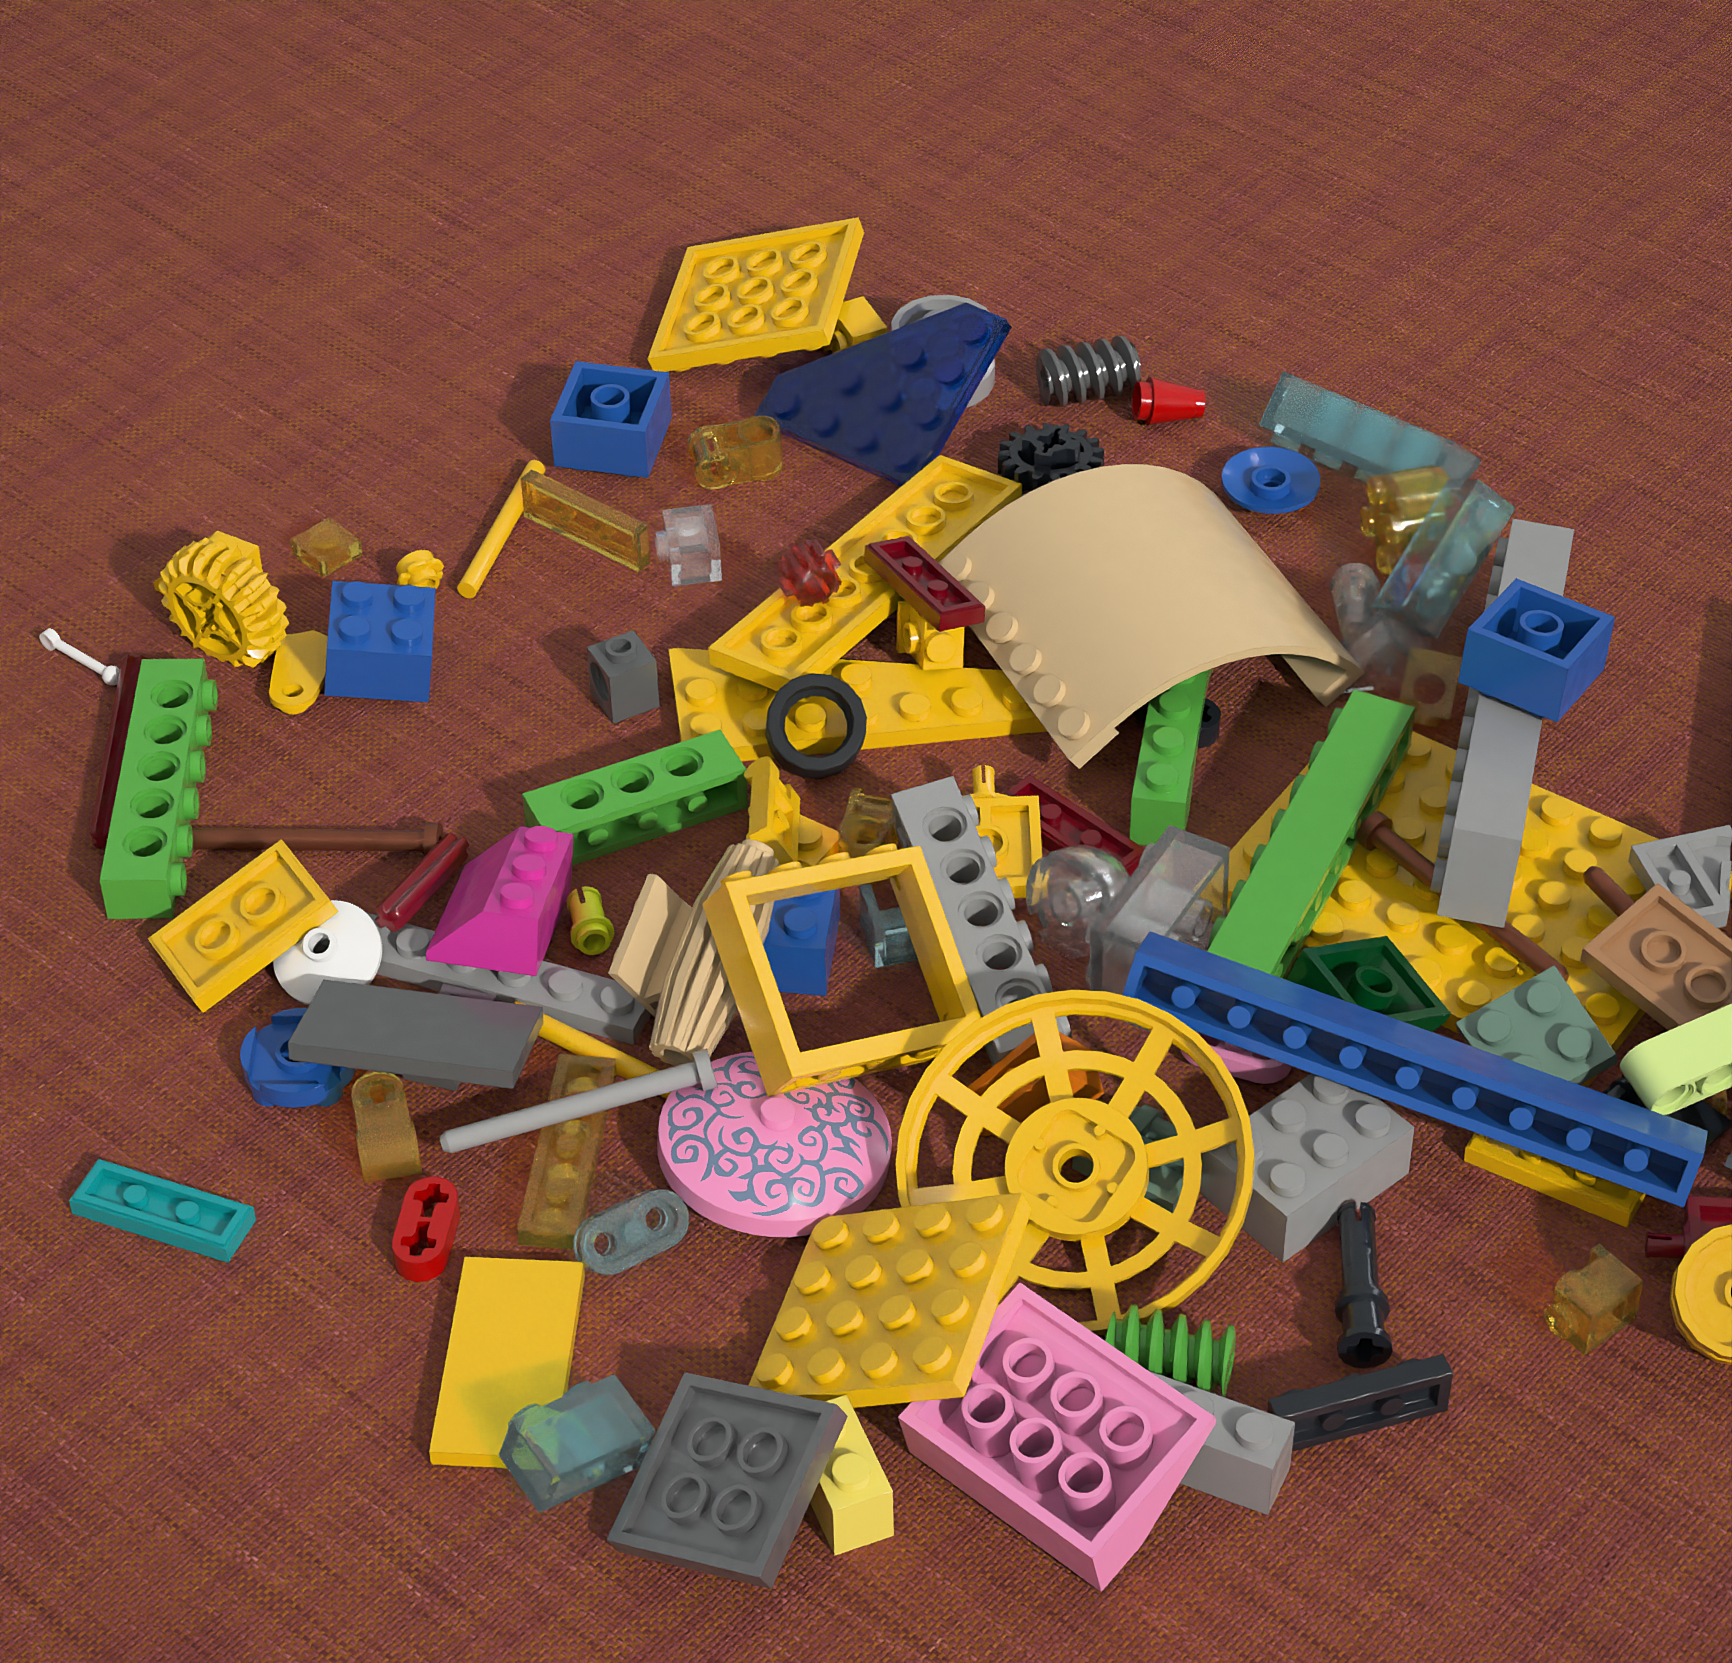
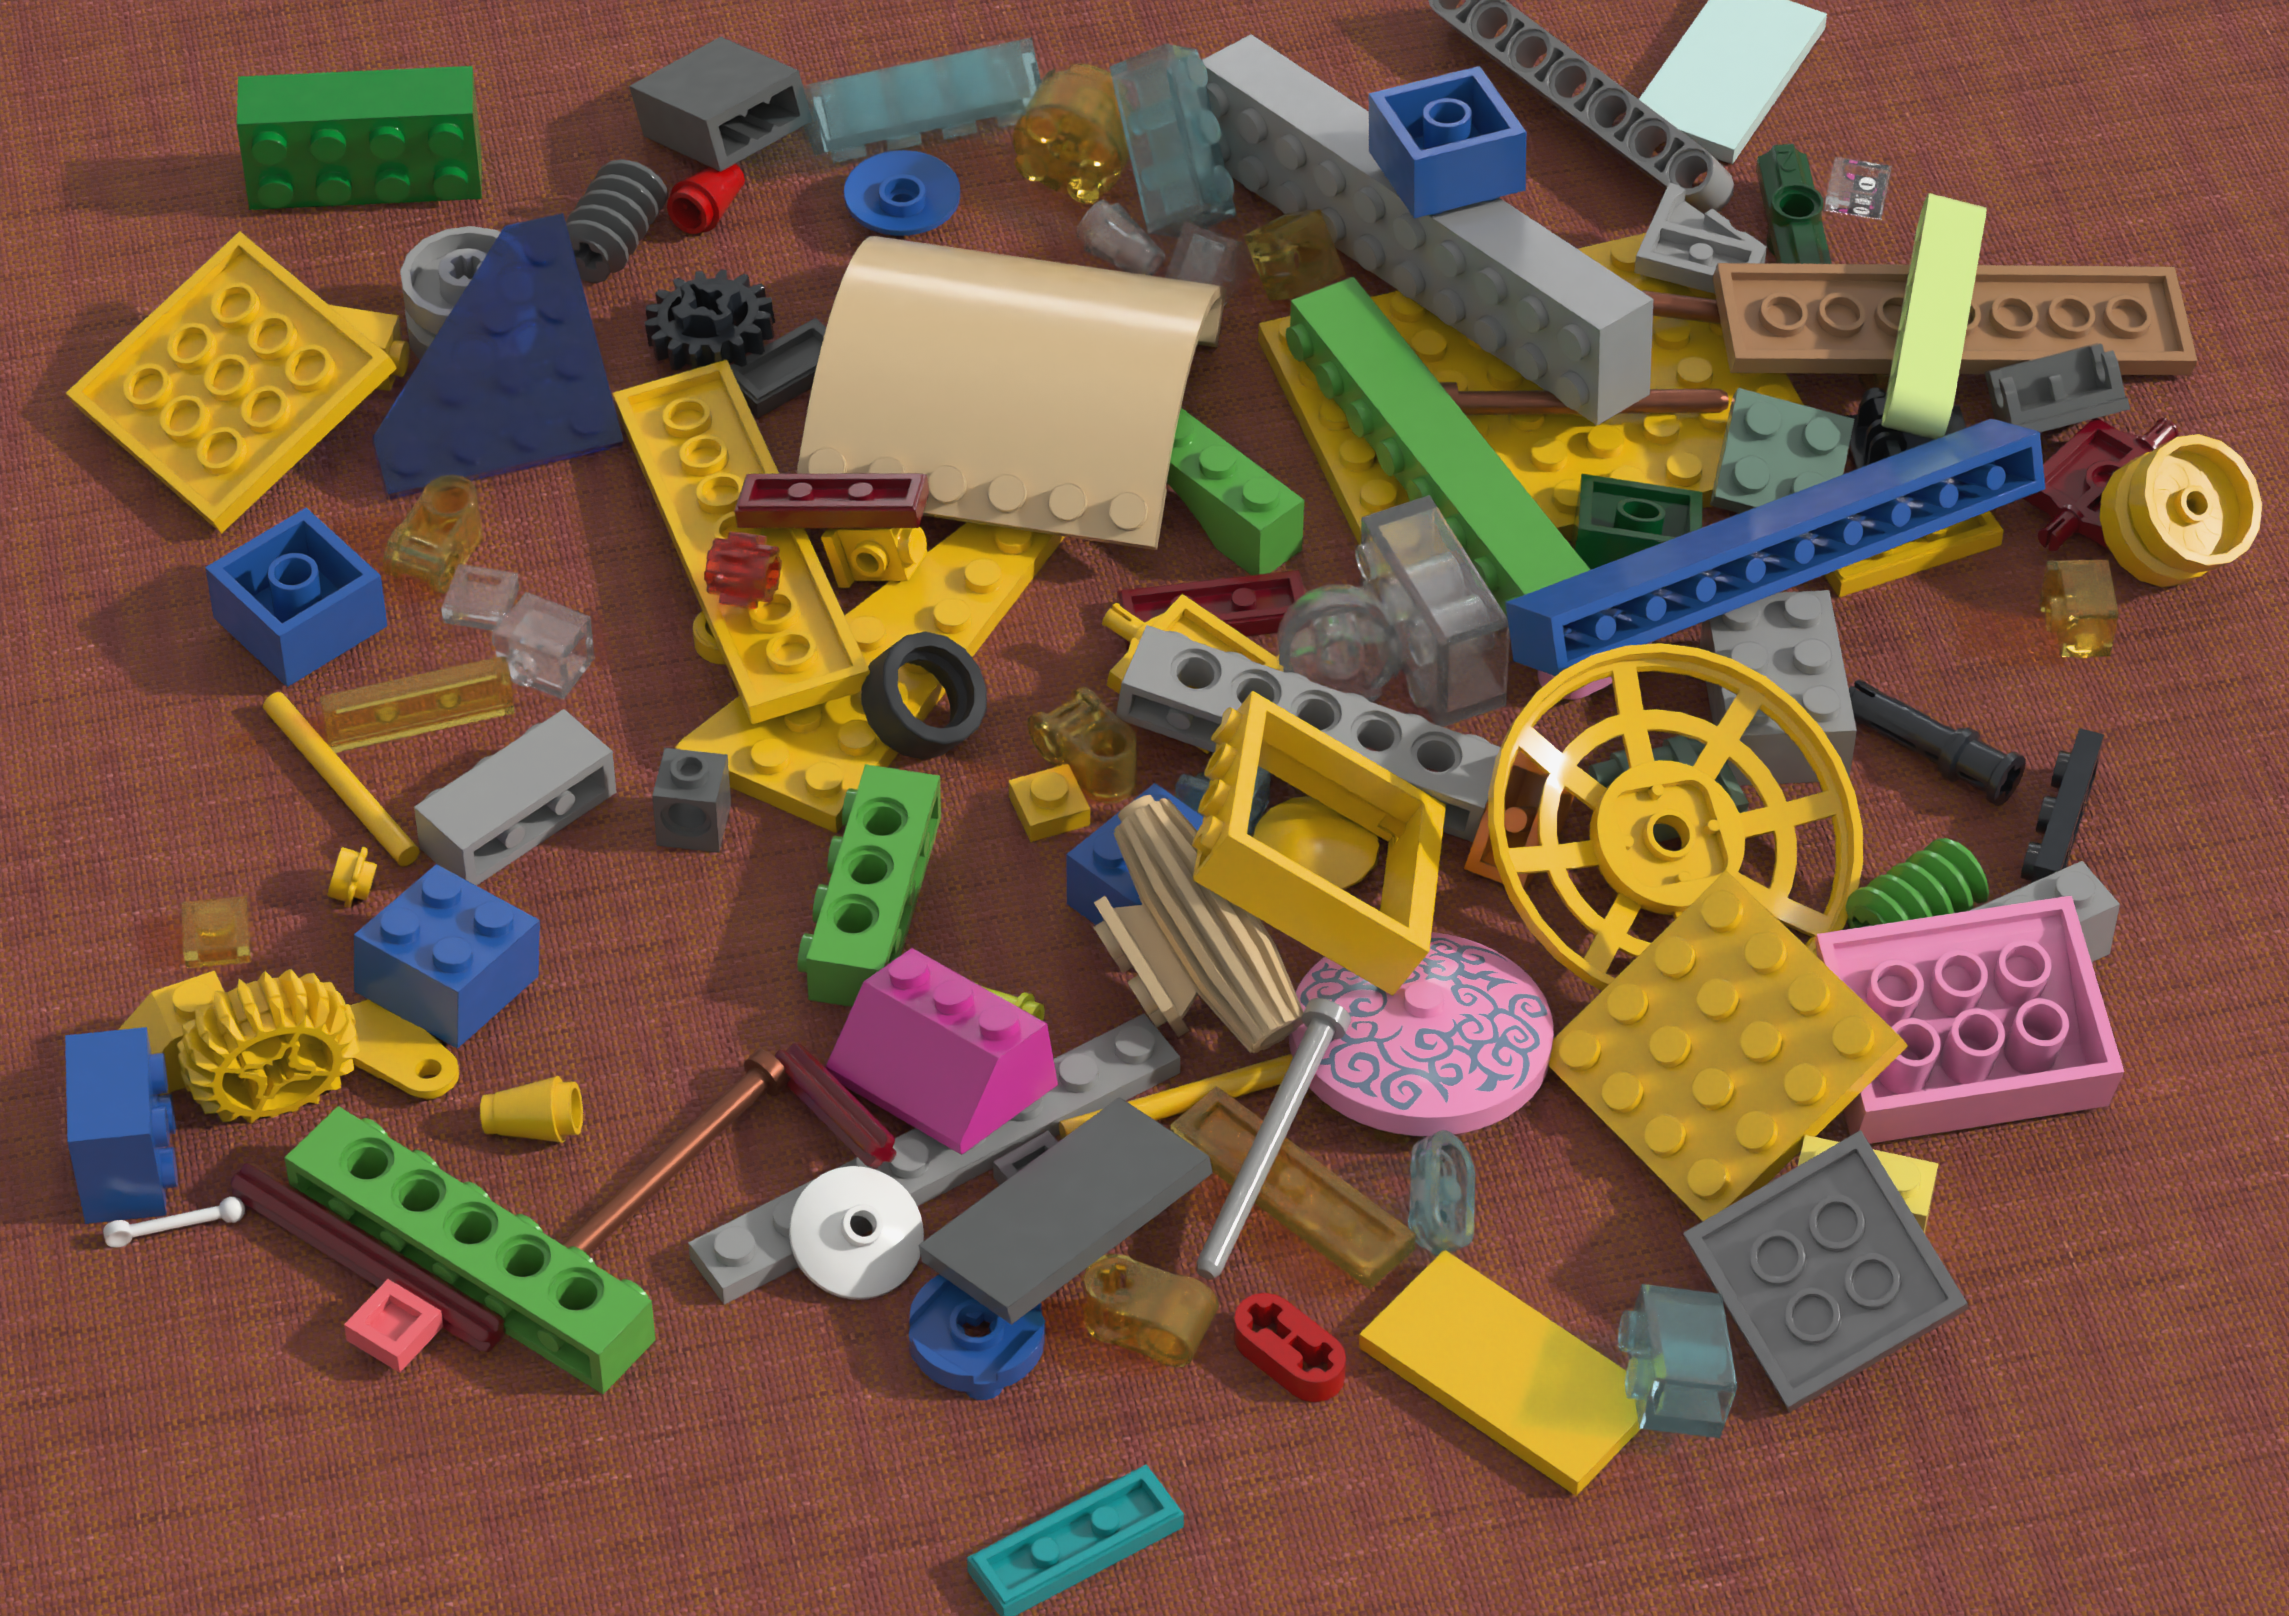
camera: 55 degrees left, 5 degrees up
yellow tile [148,839,339,1013] -> none
yellow plate [744,756,800,865] -> none
none -> blue brick [65,1027,178,1224]
none -> green brick [236,66,482,210]
none -> coral plate [344,1279,443,1373]
none -> light grey brick [414,709,616,886]
none -> clear tile [441,564,519,632]
none -> yellow cone [480,1076,583,1142]
none -> dark grey brick [629,37,812,172]
none -> yellow dish [1253,796,1379,890]

